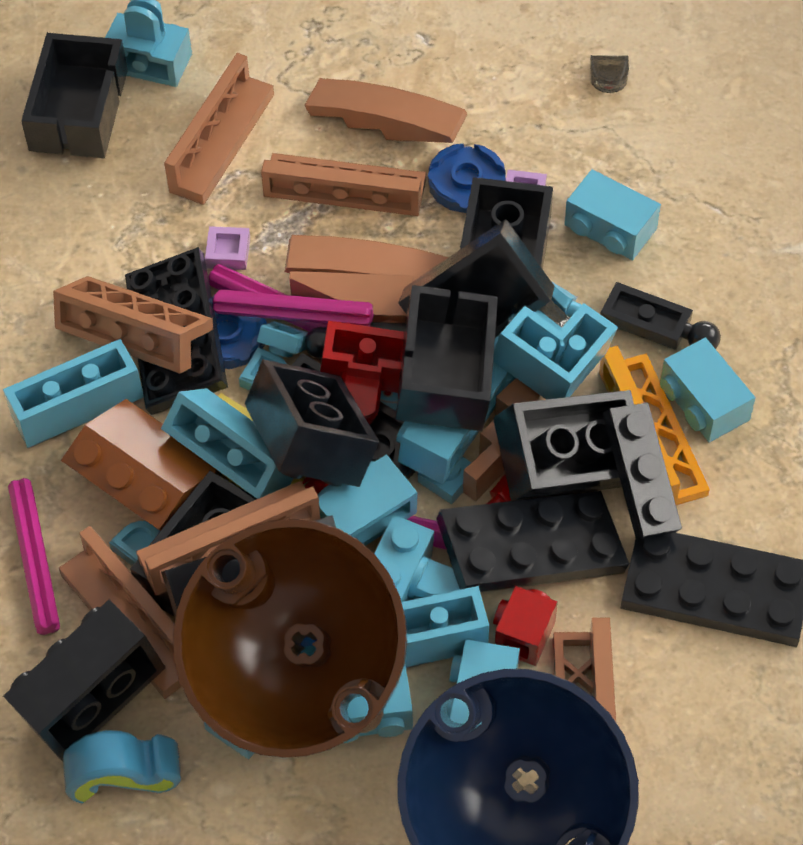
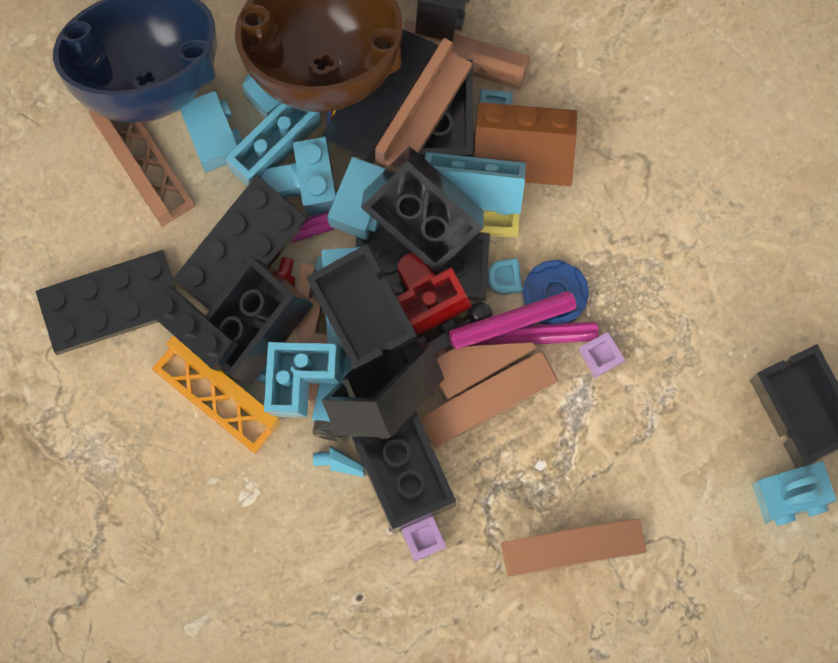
camera: 145 degrees right, 20 degrees up
medium azure brick [3,339,144,448] -> none
dark pink axle [8,478,60,635] -> none
nougat fence [53,276,213,373] -> none
black tile [125,247,228,415] -> none
nougat fence [164,53,274,205] -> none
medium azure plate [257,321,308,357] -> none
nougat fence [261,153,426,216] -> none
blue tile [428,143,506,213] -> none
red brick [493,586,558,666] -> none
medium azure piece [565,169,661,261] -> none
black plate [600,282,721,350] -> none
medium azure piece [660,337,756,443] -> none

